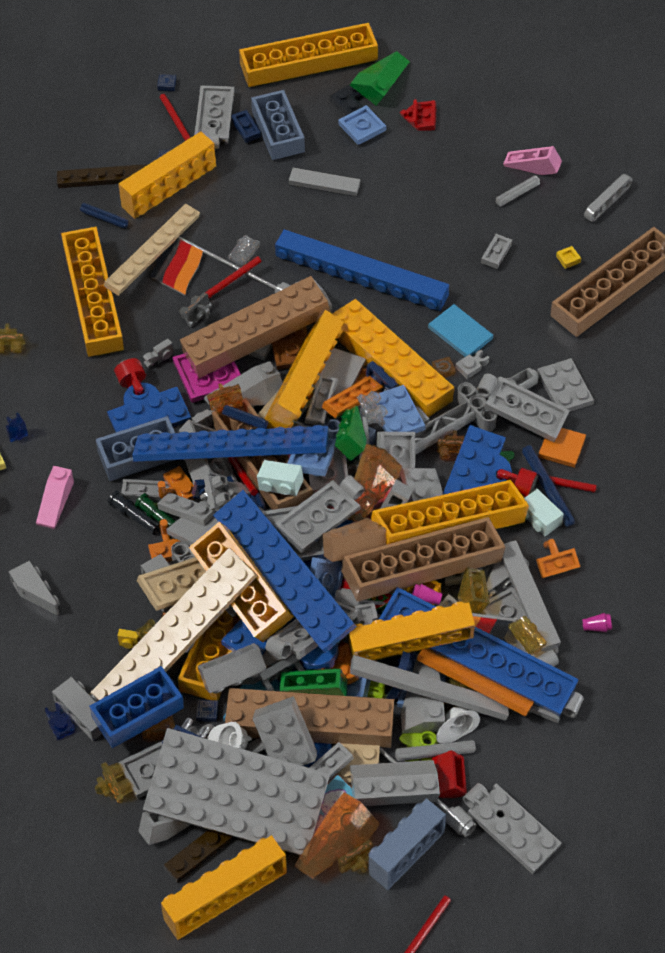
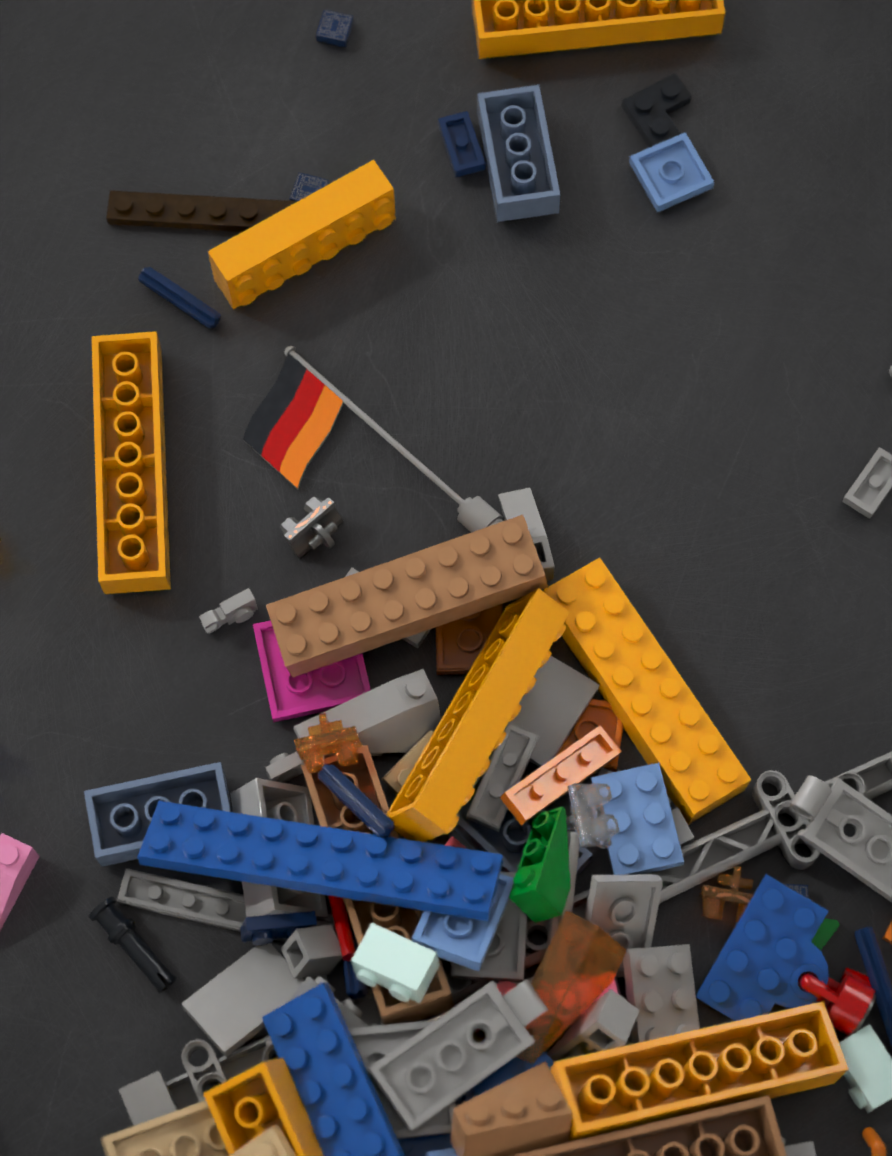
camera: 10 degrees right, 15 degrees up
tan plate [104,204,200,296] -> none
blue plate [107,358,191,433] -> none
dark green pin [135,493,176,528] -> none
orange plate [148,519,189,562] -> none
light grey plate [157,492,216,526] -> none
orange plate [158,466,194,500] -> none
red bar [160,94,191,141] -> none
light grey hinge [194,86,235,149] -> none
light grey hips [200,475,231,510] -> none
red bar [205,256,262,299] -> none
clear hips [228,235,260,268] -> none
blue brick [275,229,449,311] -> none
light grey tile [289,168,360,196] -> none
green wedge [350,51,410,106] -> none
dark blue plate [366,361,398,392] -> none
red slope [400,99,436,131] -> none
dark azure tile [428,304,493,357] -> none
clear orange tile [432,357,456,378] -> none
light grey plate [455,350,489,379] -> none

